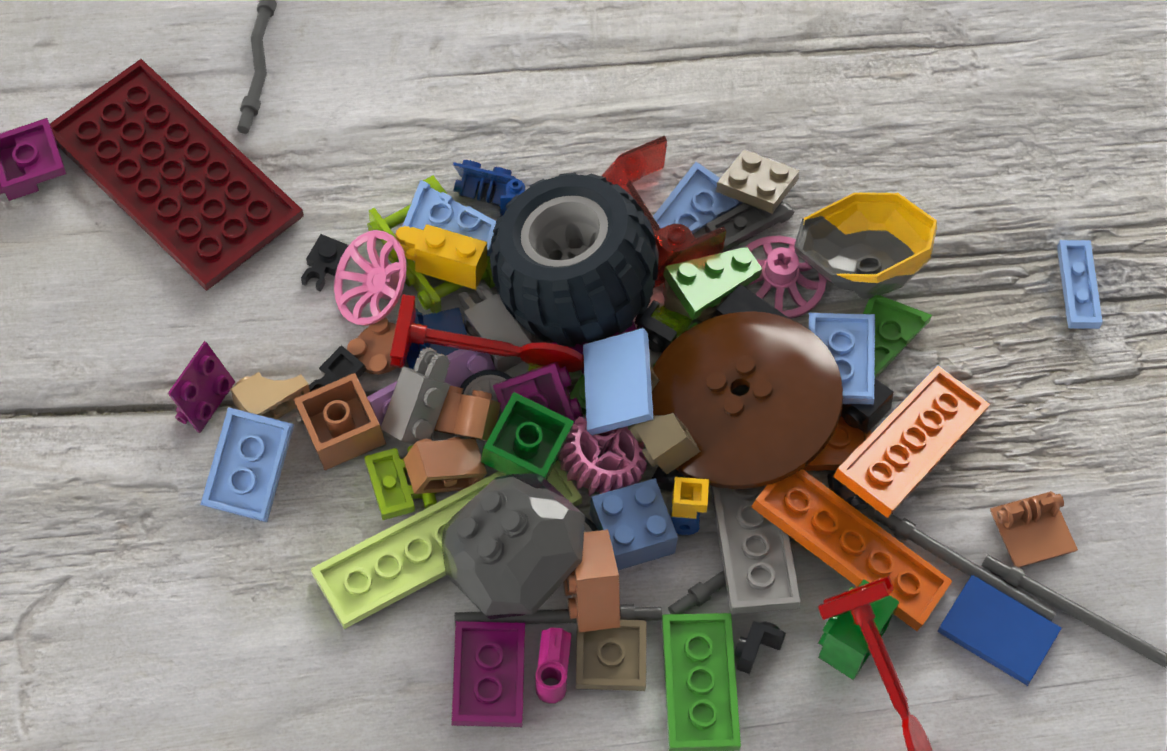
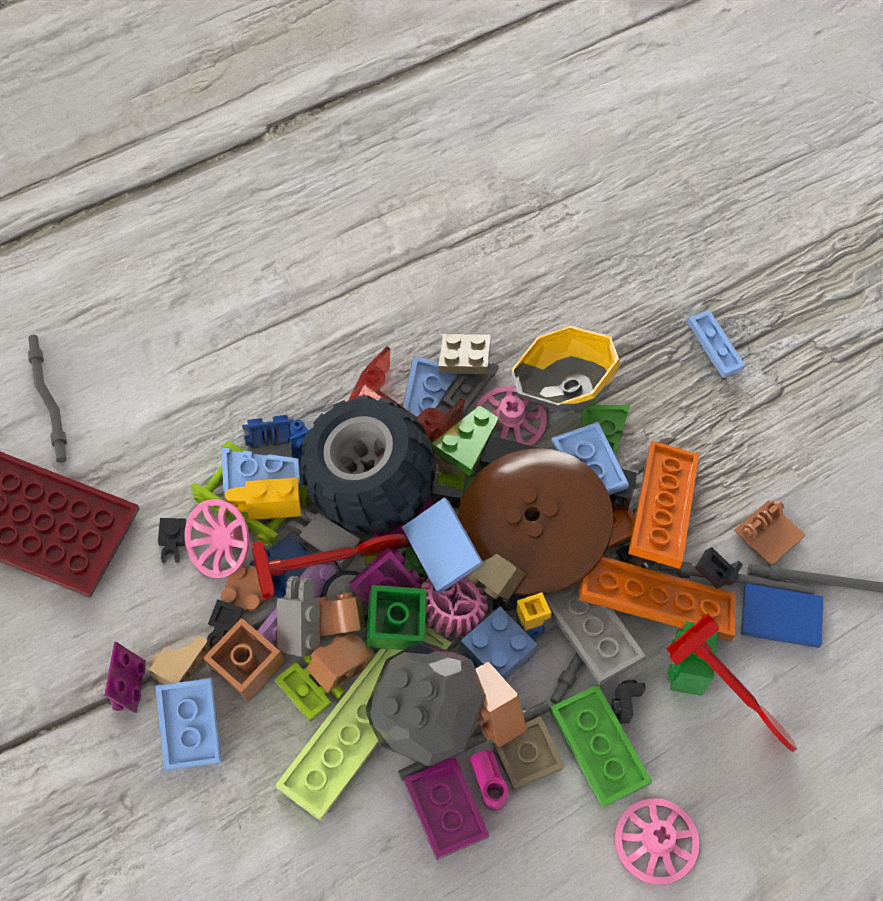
camera: 25 degrees left, 0 degrees up
none -> black bracket [695,547,743,589]

